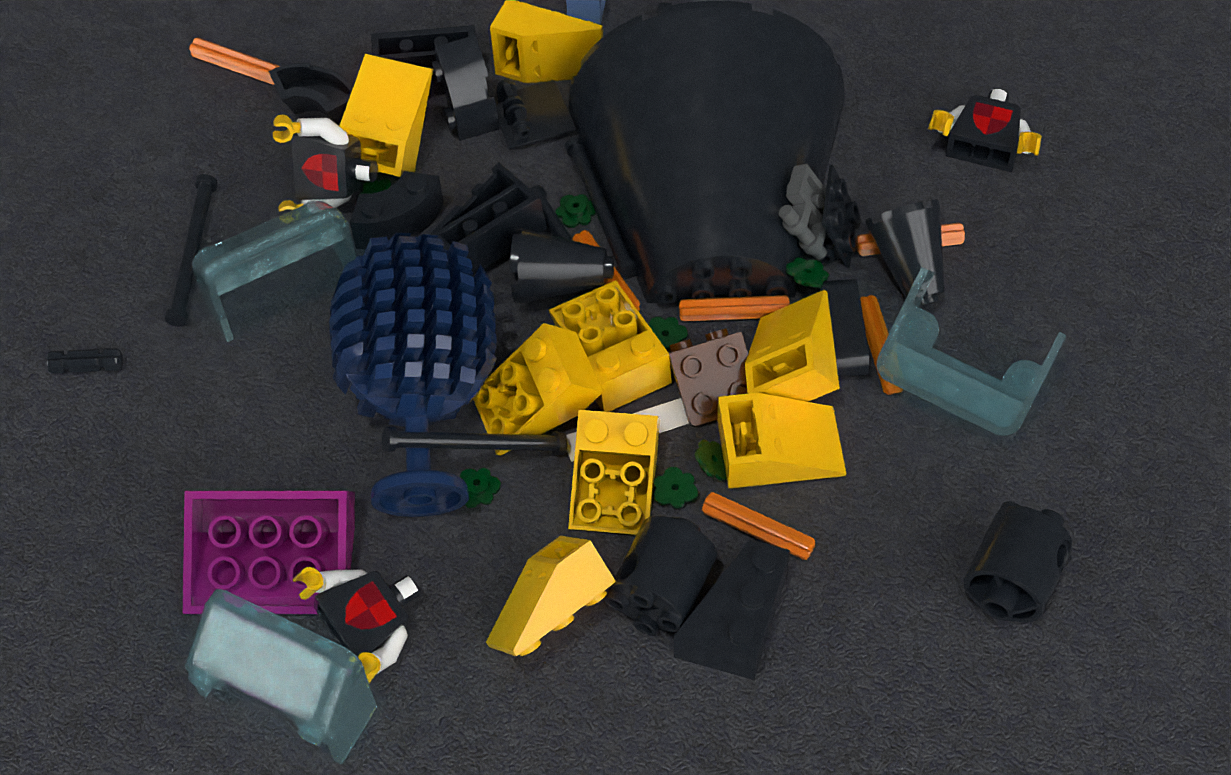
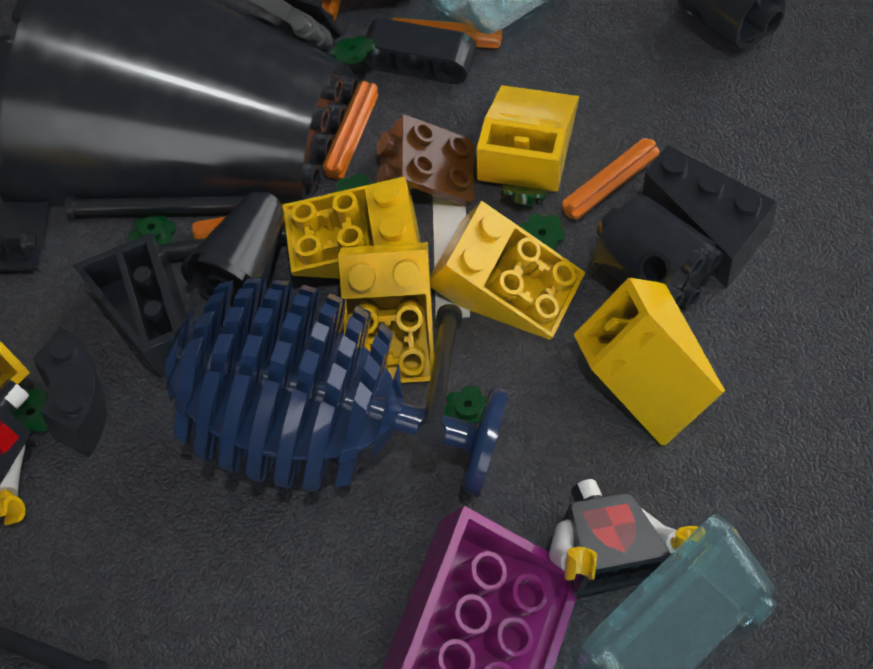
camera: 70 degrees left, 0 degrees up
clear light blue windscreen [192,201,356,342] -> none
yellow slope [745,290,840,402] -> none

